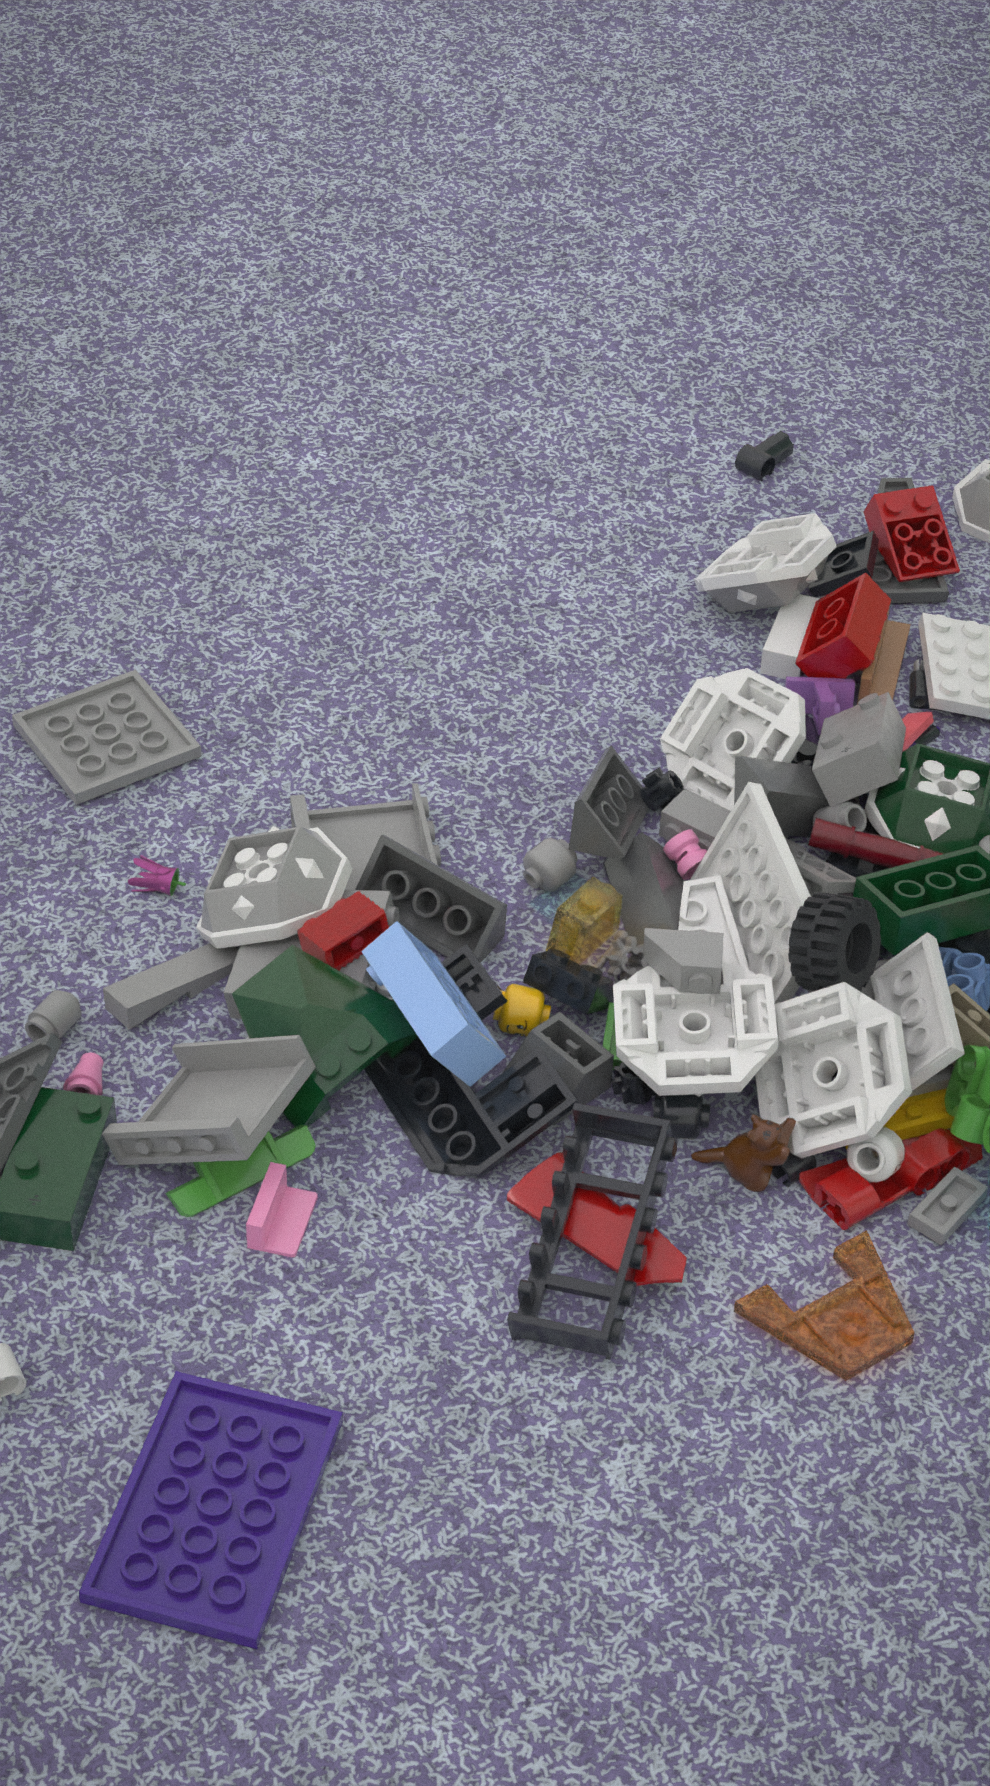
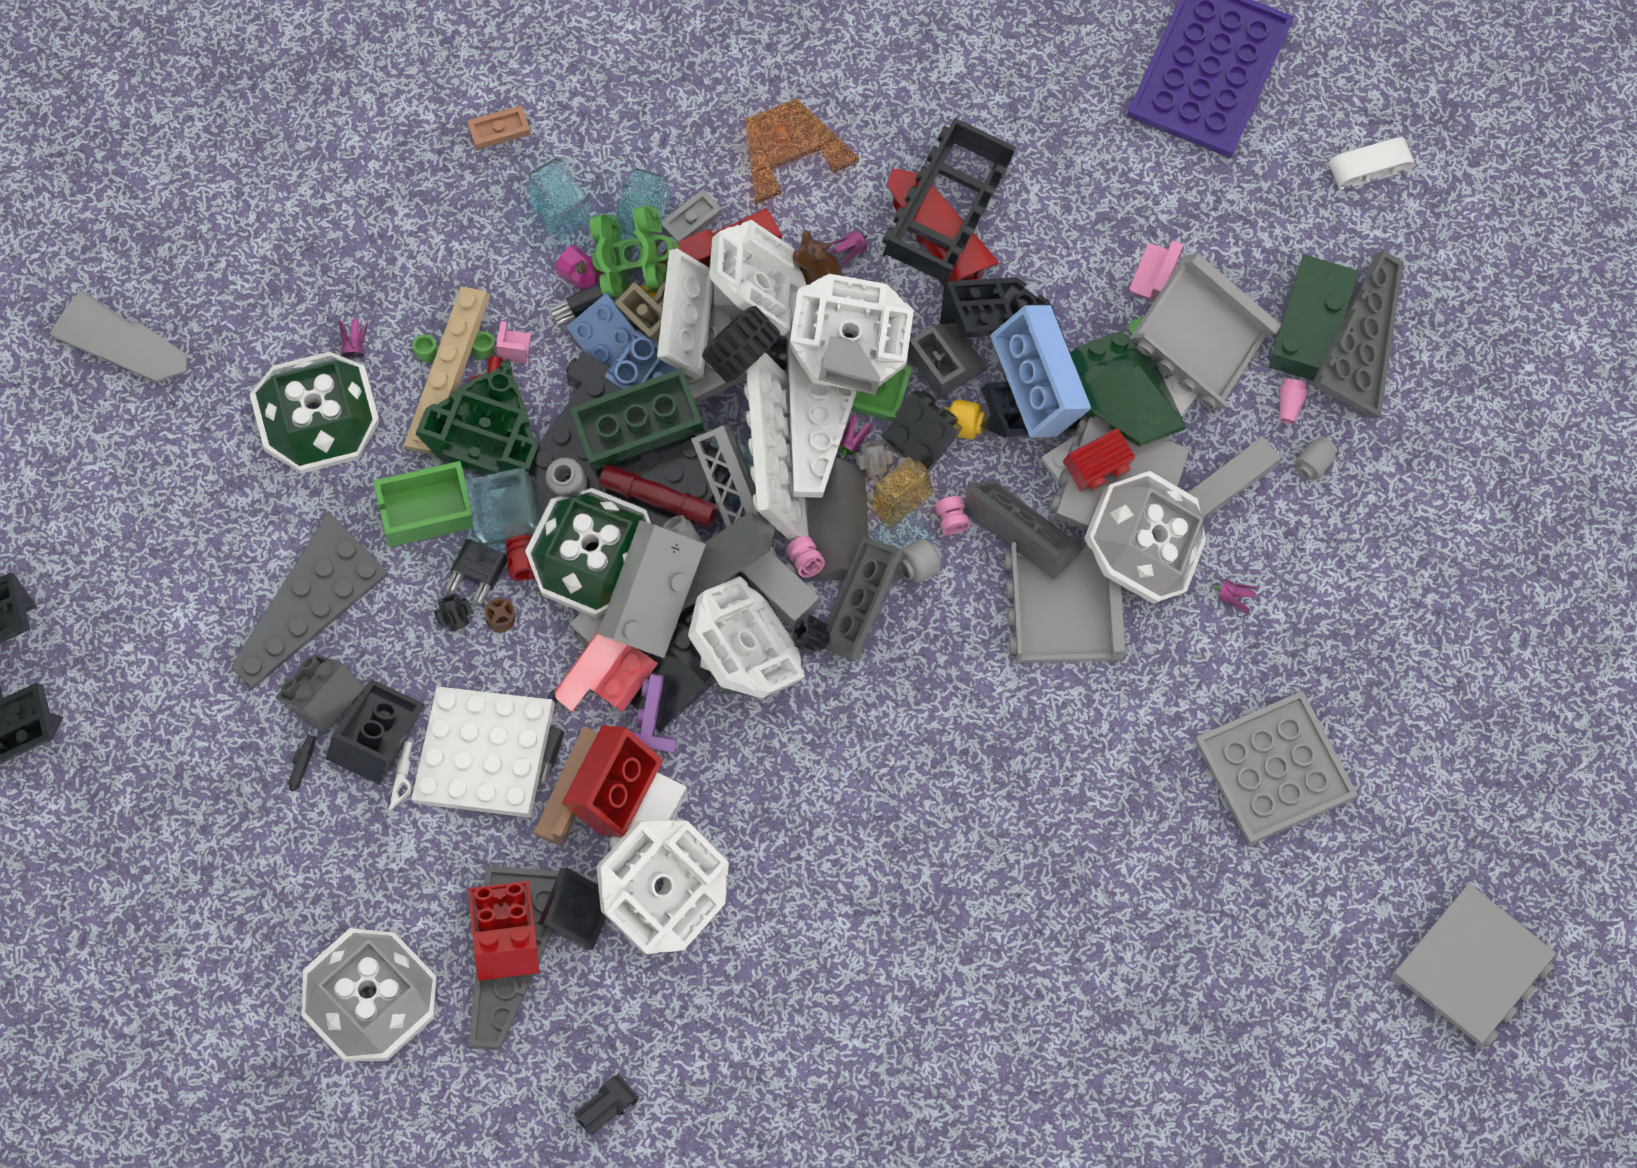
camera: 175 degrees left, 25 degrees up
none -> flat silver piece [829,230,868,269]
none -> bright pink wheel [934,496,971,535]

